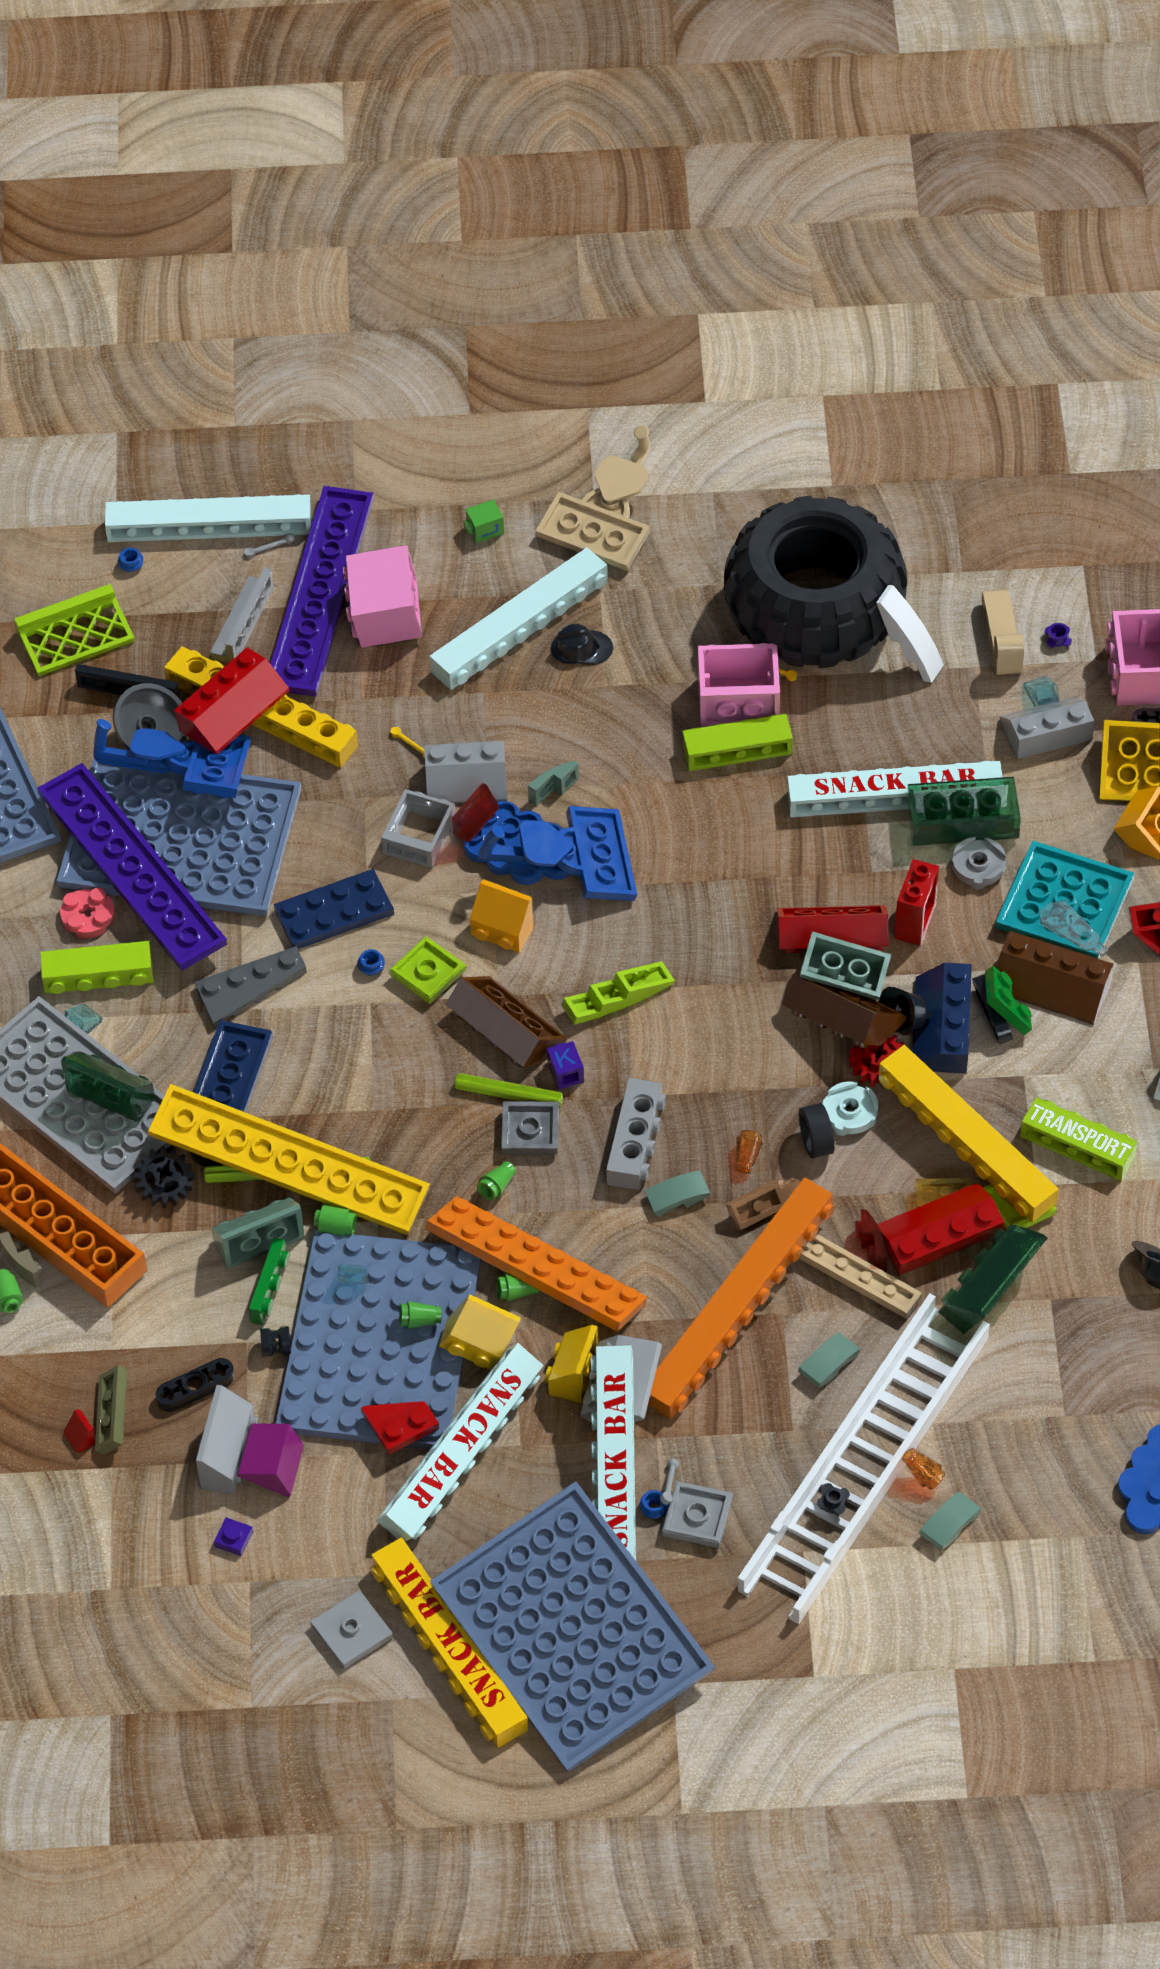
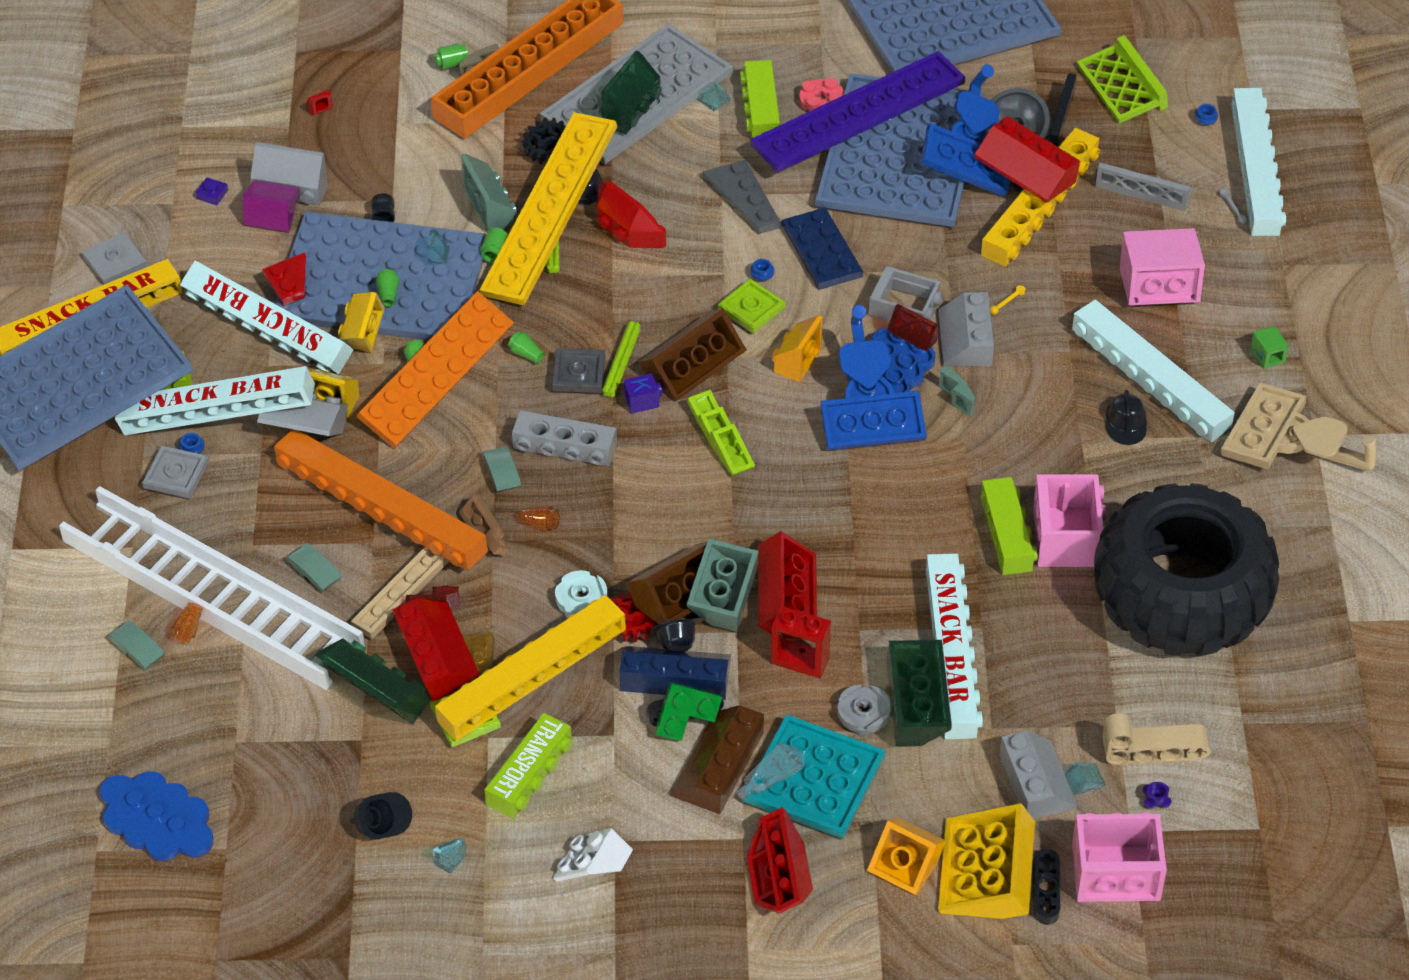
camera: 90 degrees right, 5 degrees down
olive plate [95,1365,127,1455] -> none
black beam [156,1358,235,1412] -> none
dark blue plate [194,1020,273,1113] -> none
green plate [249,1237,290,1325] -> none
dark purple plate [271,486,374,697] -> none
light grey hinge [660,1459,679,1505] -> none
black tyre [798,1103,835,1159] -> none
black plate [817,1483,850,1515] -> none
white slope [876,585,944,683] -> none
none -> red wedge [597,181,666,248]

